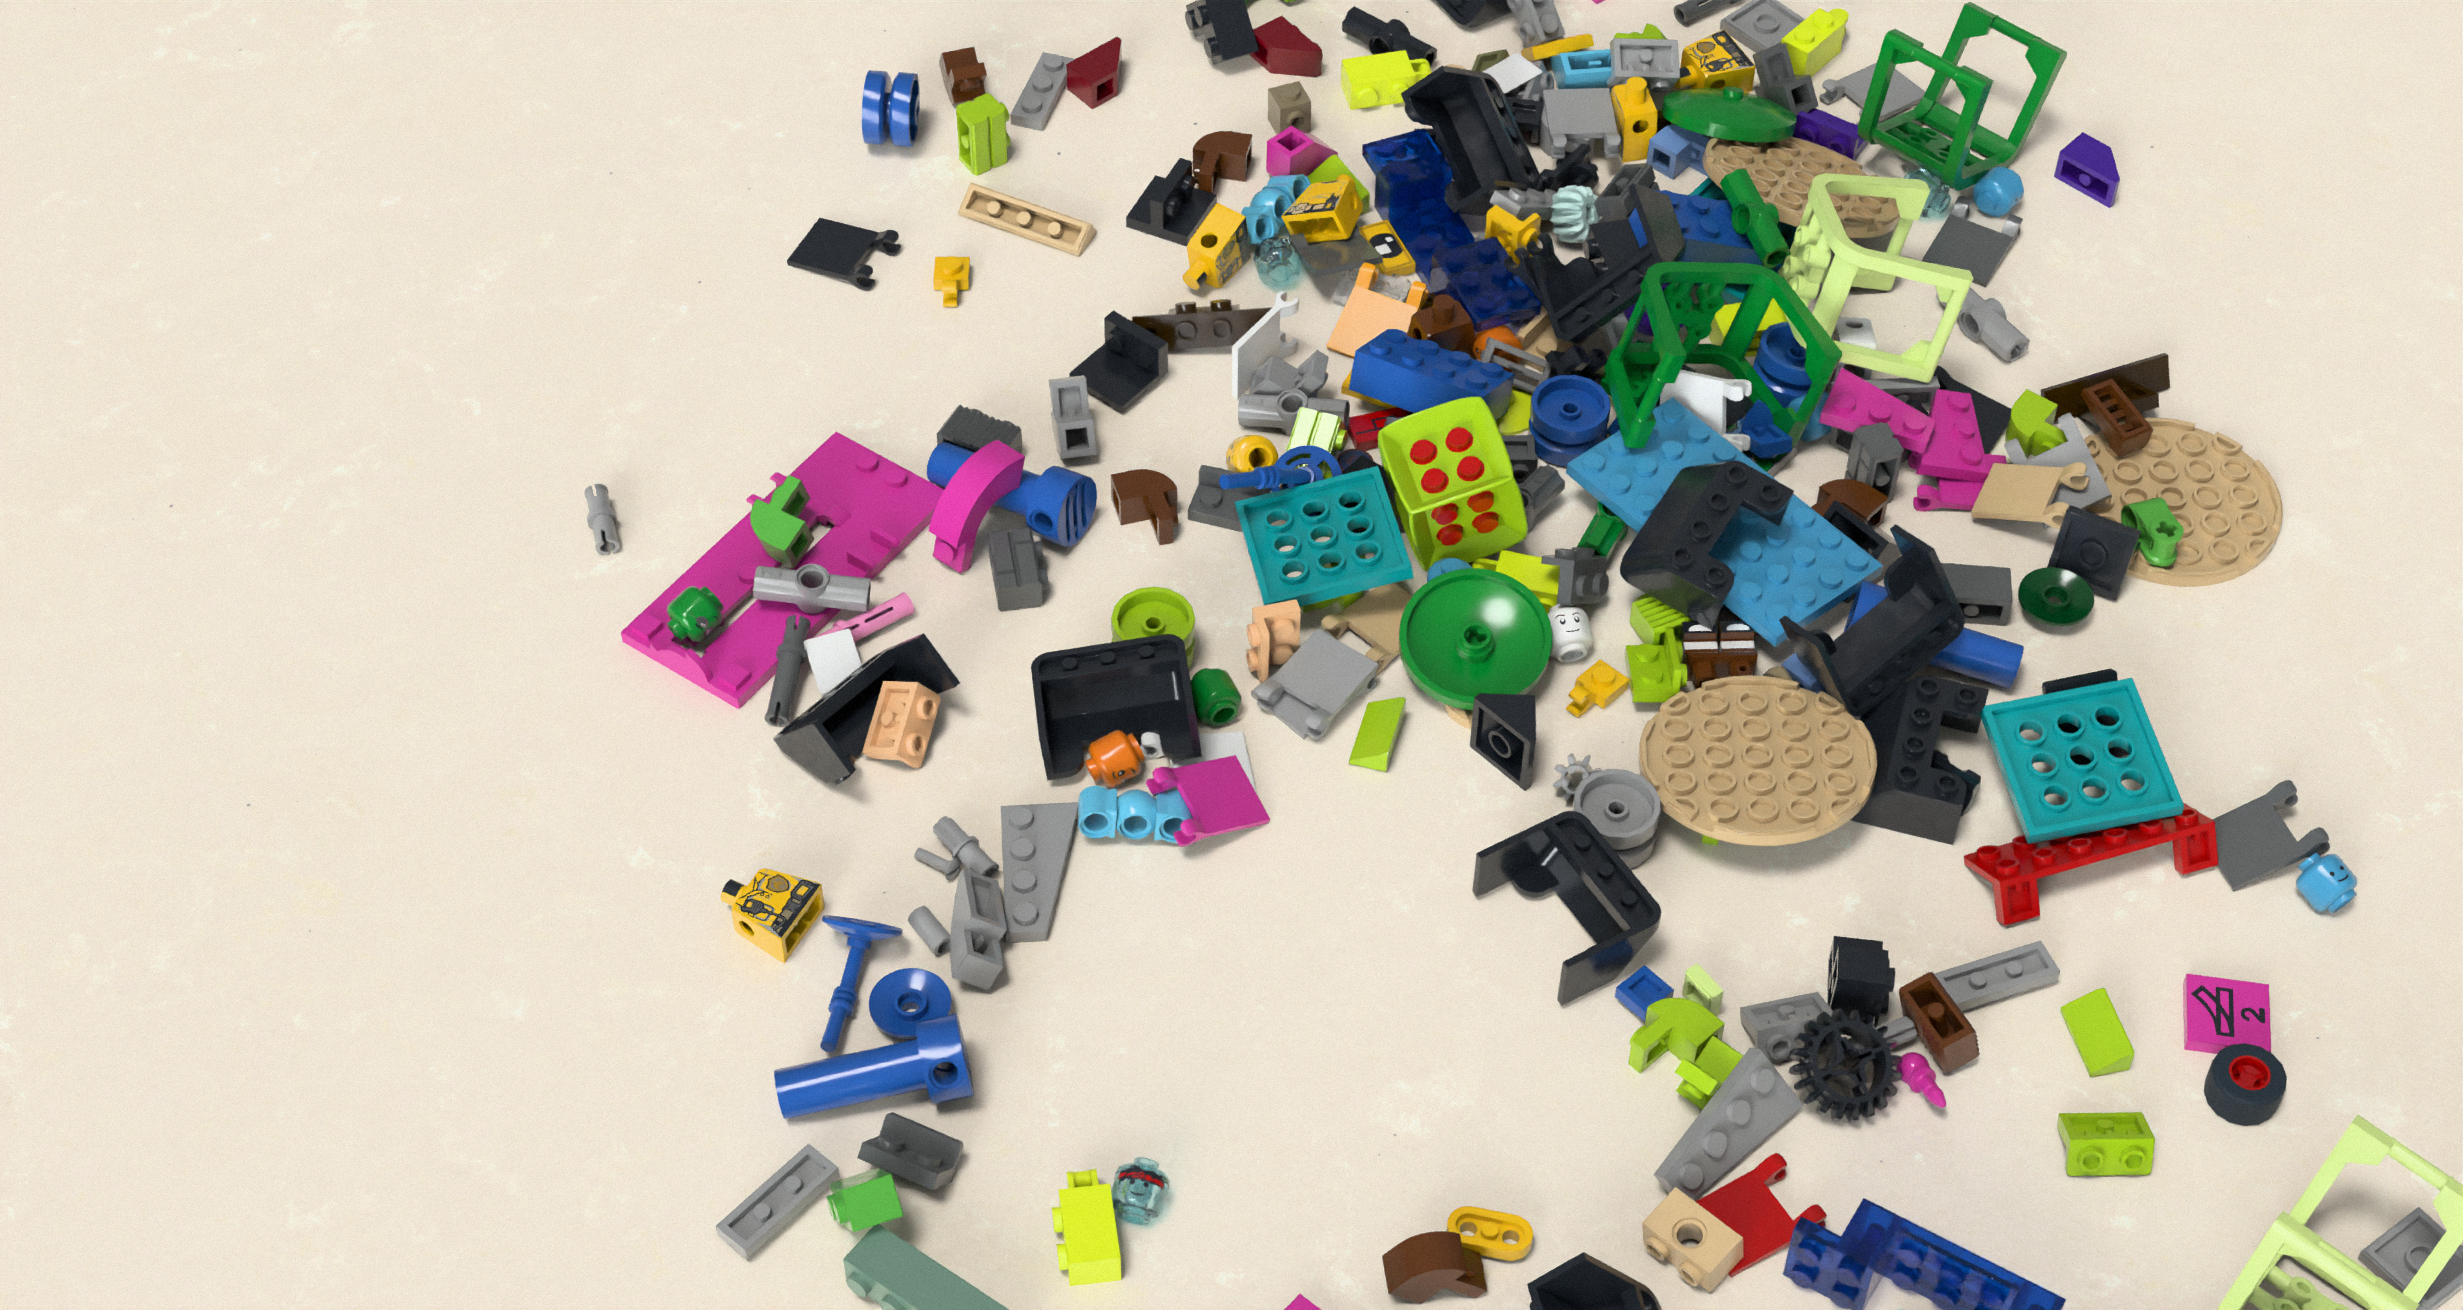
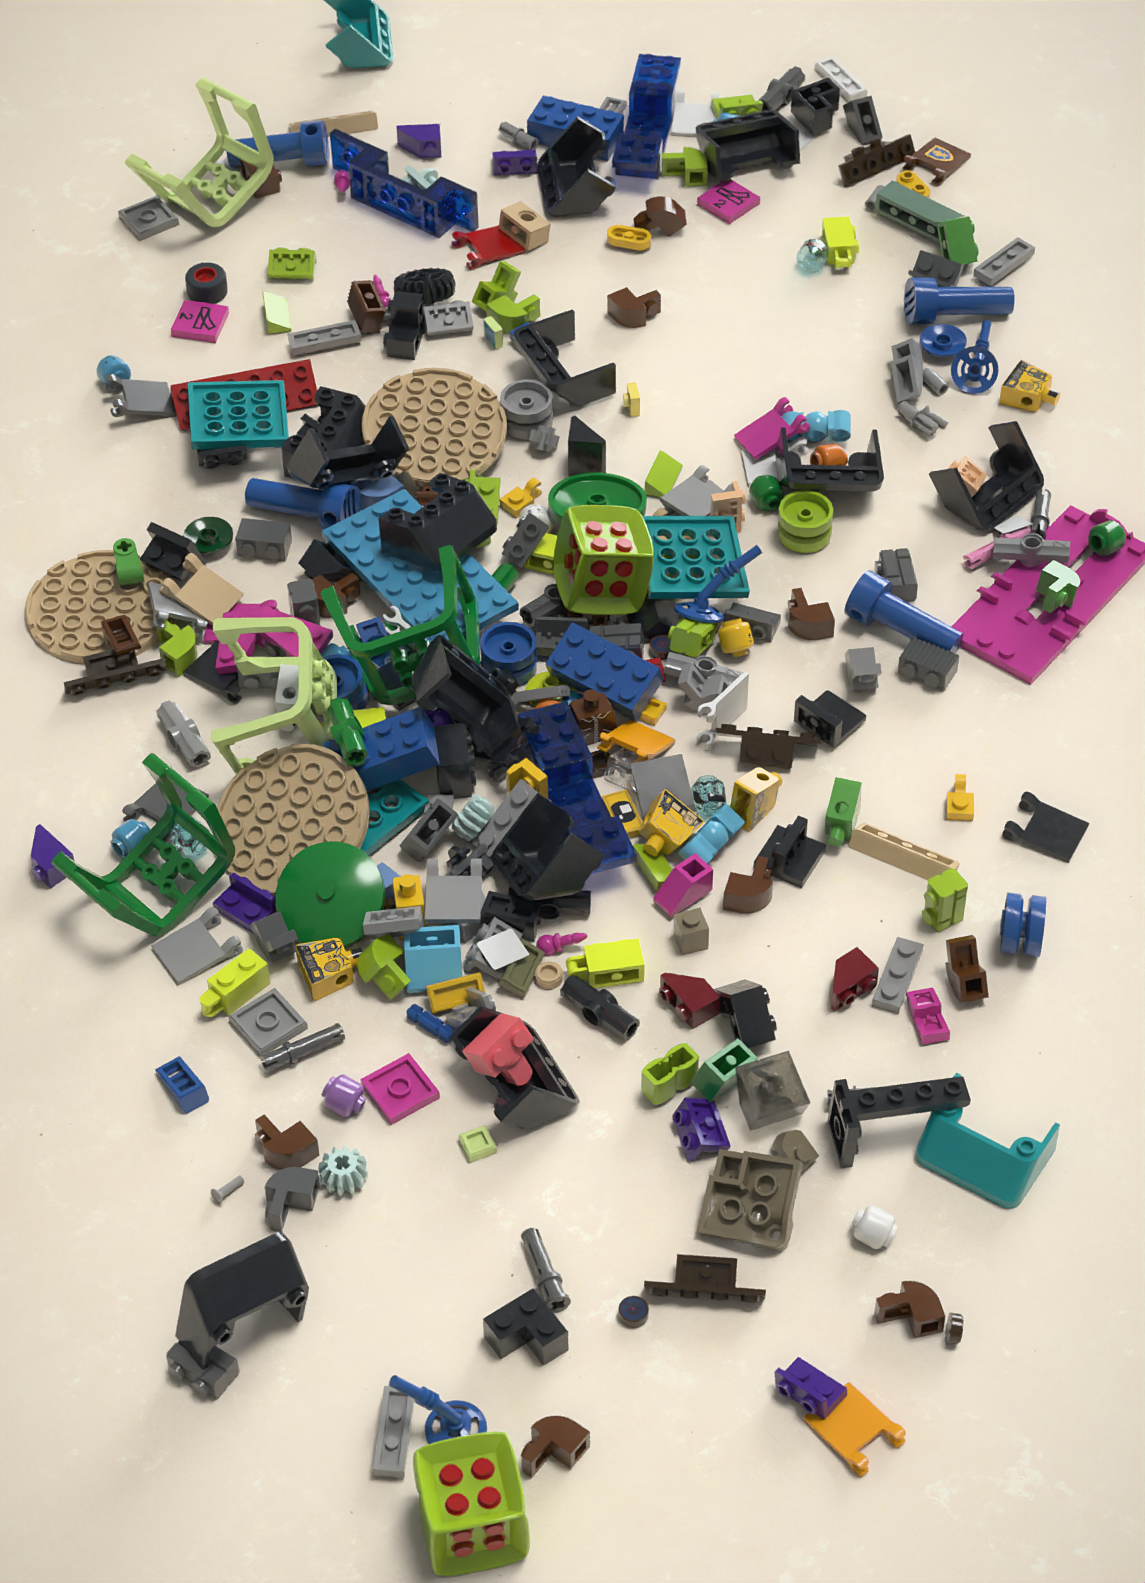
camera: 175 degrees left, 0 degrees up
dark pink arch [929,440,1025,573] -> none
light grey wing [1001,802,1078,943] -> none
light grey wing [1653,1048,1804,1200] -> none
none -> blue axle [406,1004,456,1043]
none -> reddish brown brick [607,287,661,328]
none -> light yellow plate [623,382,640,417]
none -> bright green torso [825,777,862,847]
none -> dark pink slope [906,987,950,1045]

